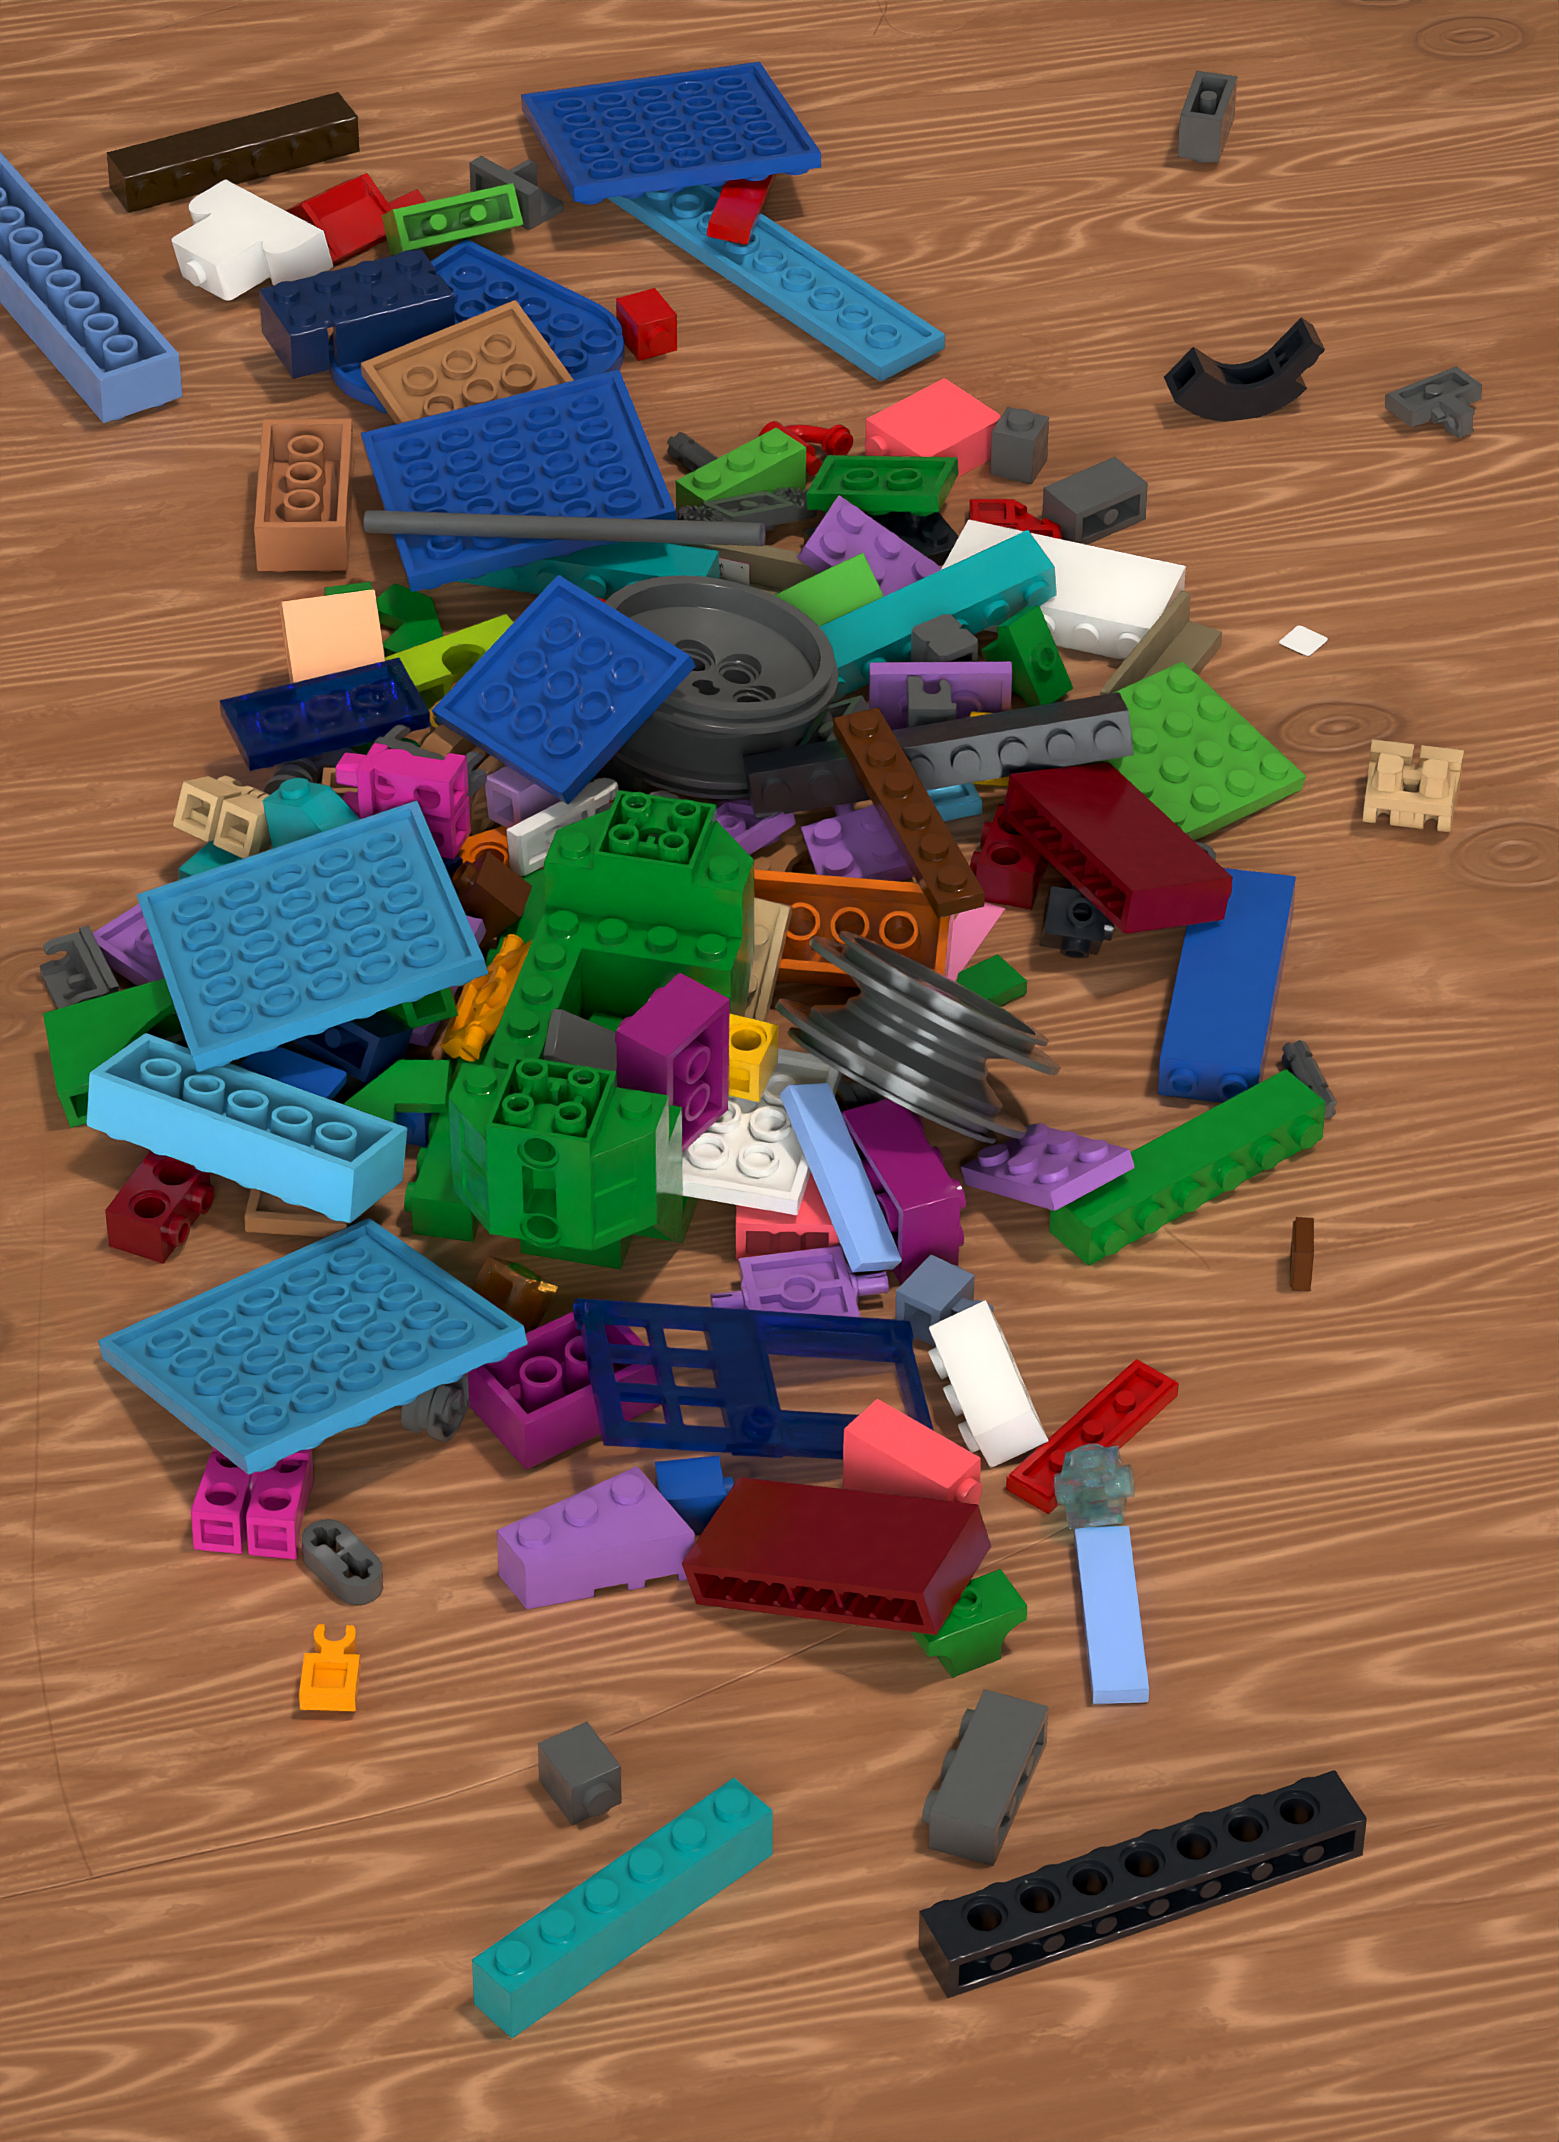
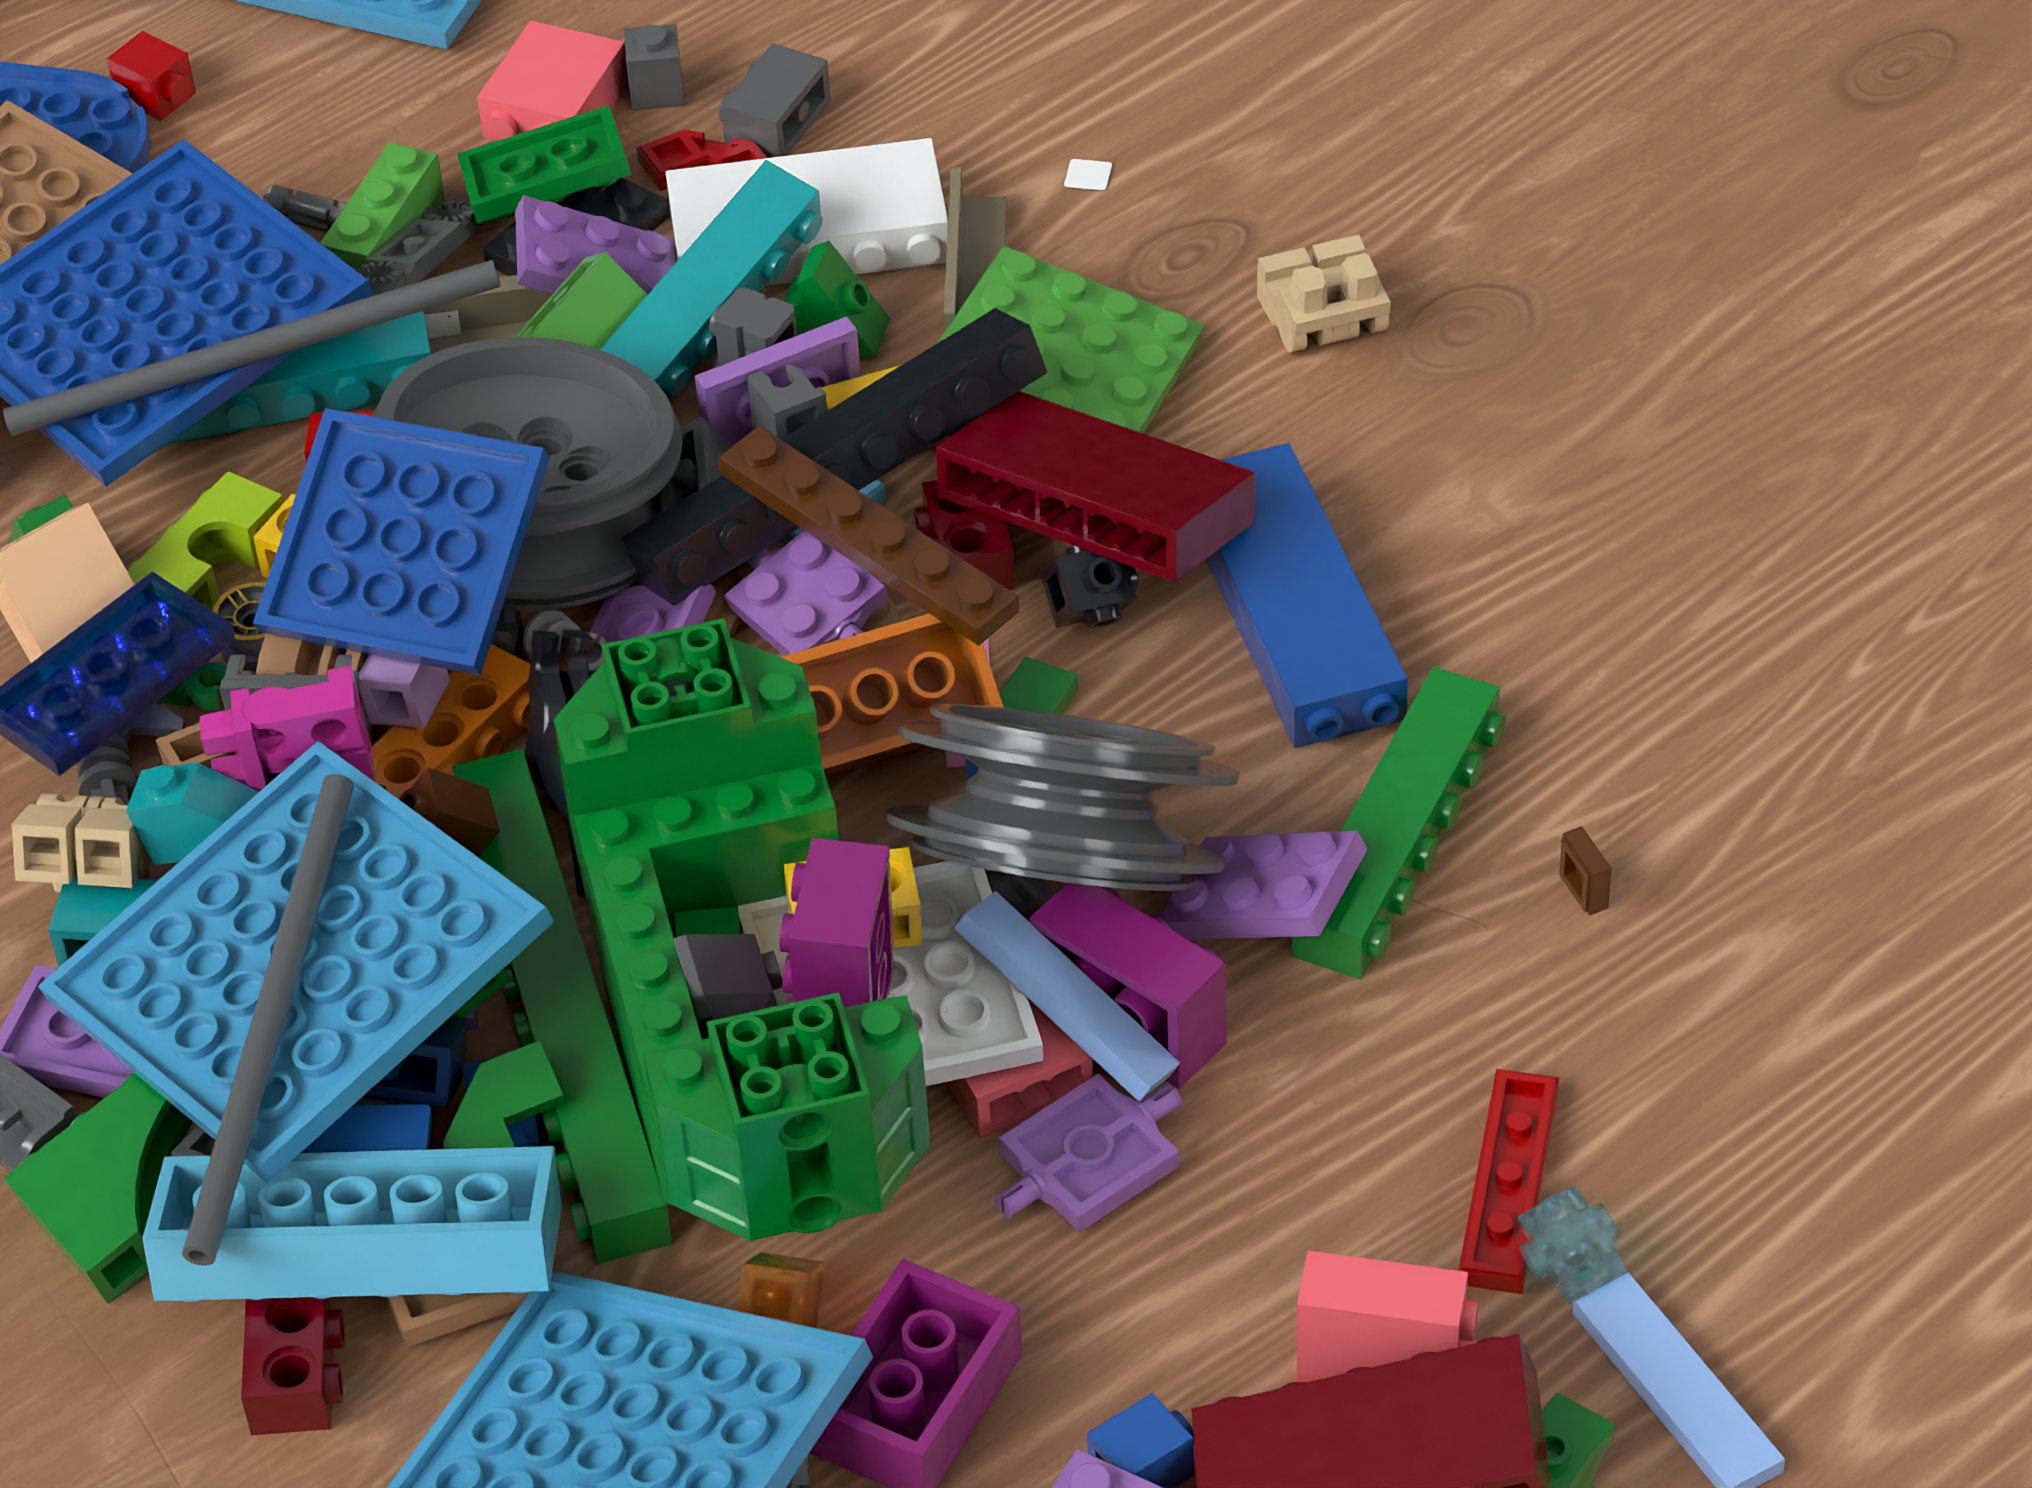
camera: 25 degrees left, 5 degrees up
green tile [376,583,443,657] -> none
light orange plate [440,934,533,1062] -> none
white hinge [506,777,618,876] -> none
clear blue door [573,1298,934,1460] -> none
red plant [759,421,854,475] -> none
sand blue brick [895,1255,994,1347] -> none
white brick [928,1300,1049,1468] -> none
dark grey axle [1281,1040,1337,1119] -> none
none -> dark grey piece [182,774,354,1266]

